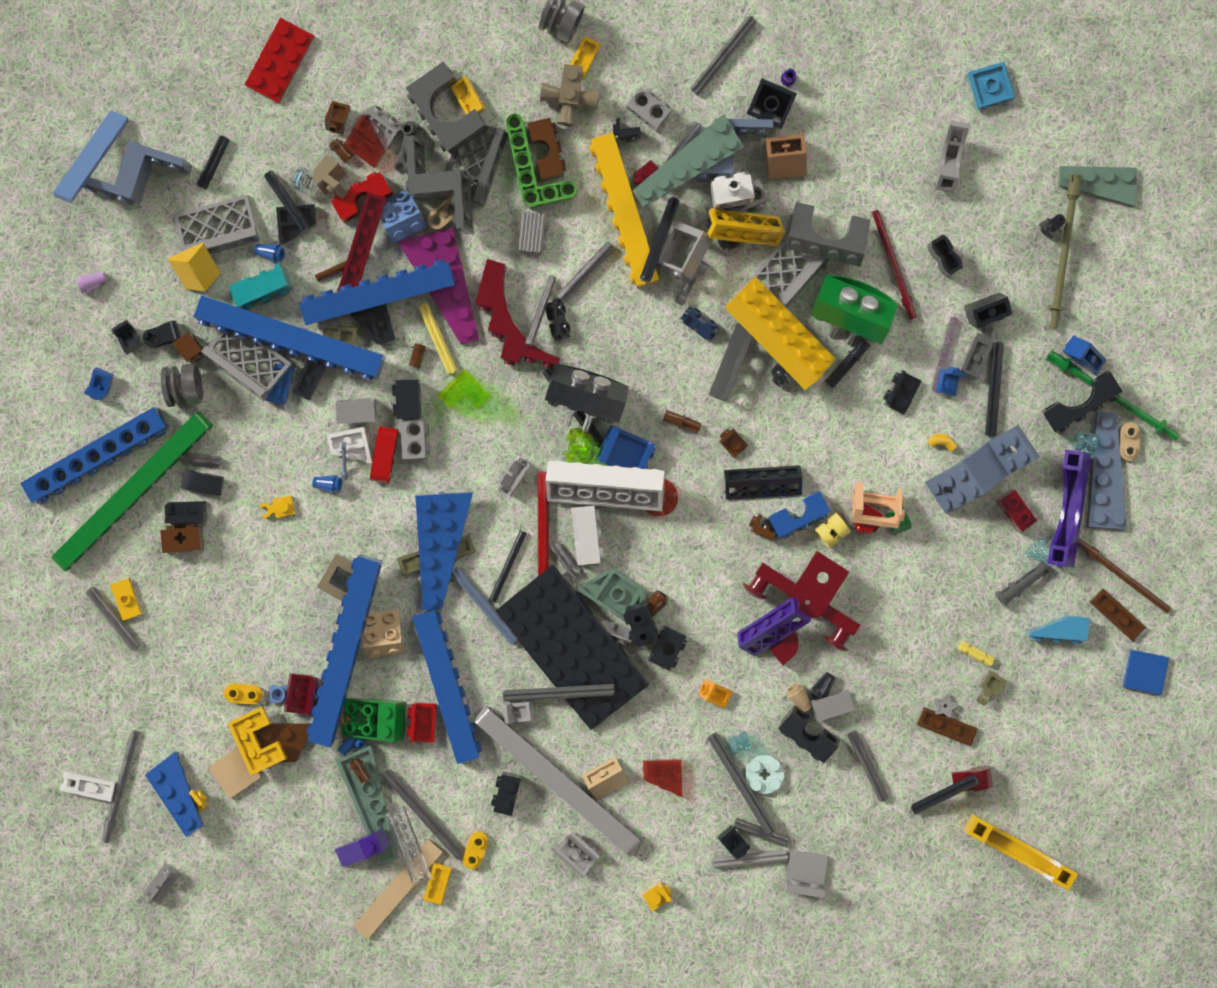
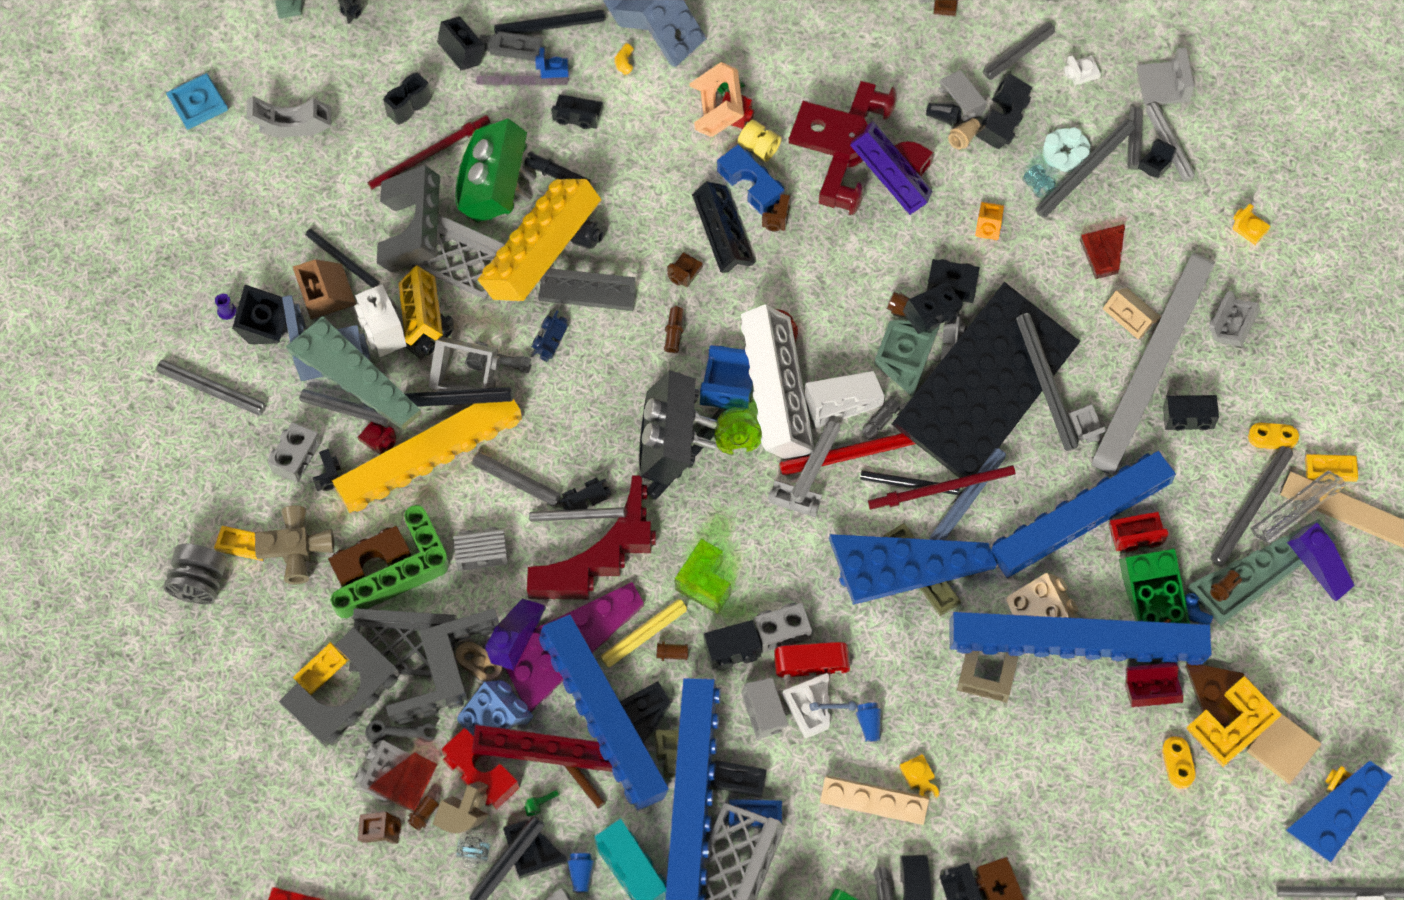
camera: 100 degrees left, 25 degrees down
medium blue plate [269,685,287,704] -> none
none -> black bar [305,228,380,288]
none -> dark purple slope [485,598,546,670]
none -> green hand [525,790,559,817]
none -> light grey axle [790,420,840,503]
none -> tan plate [820,775,929,825]
none -> dark red bar [867,465,1016,510]
none -> white bracket [1064,55,1101,85]

